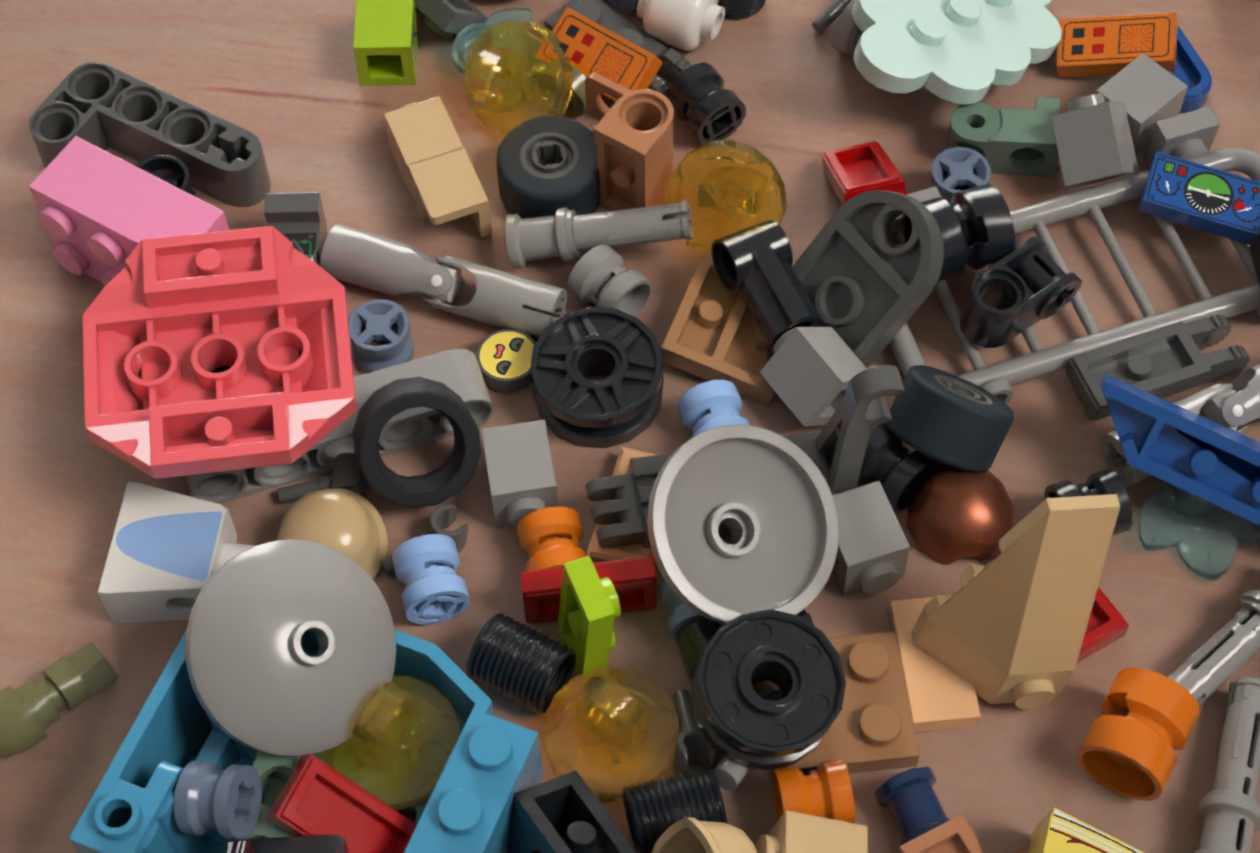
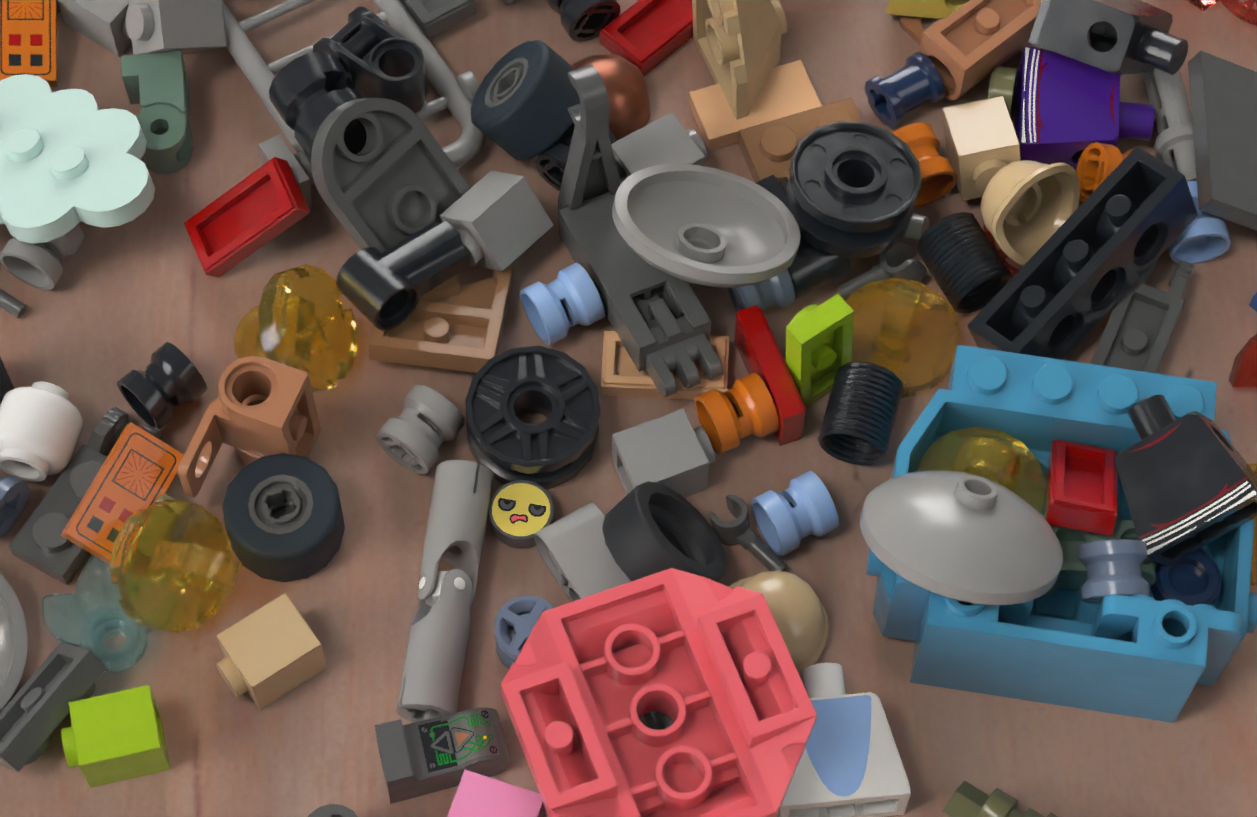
camera: 105 degrees left, 5 degrees up
tan panel [408,147,492,238] -> none
light grey pin [505,200,693,268] -> none
sand blue wheel [928,147,991,204] -> none

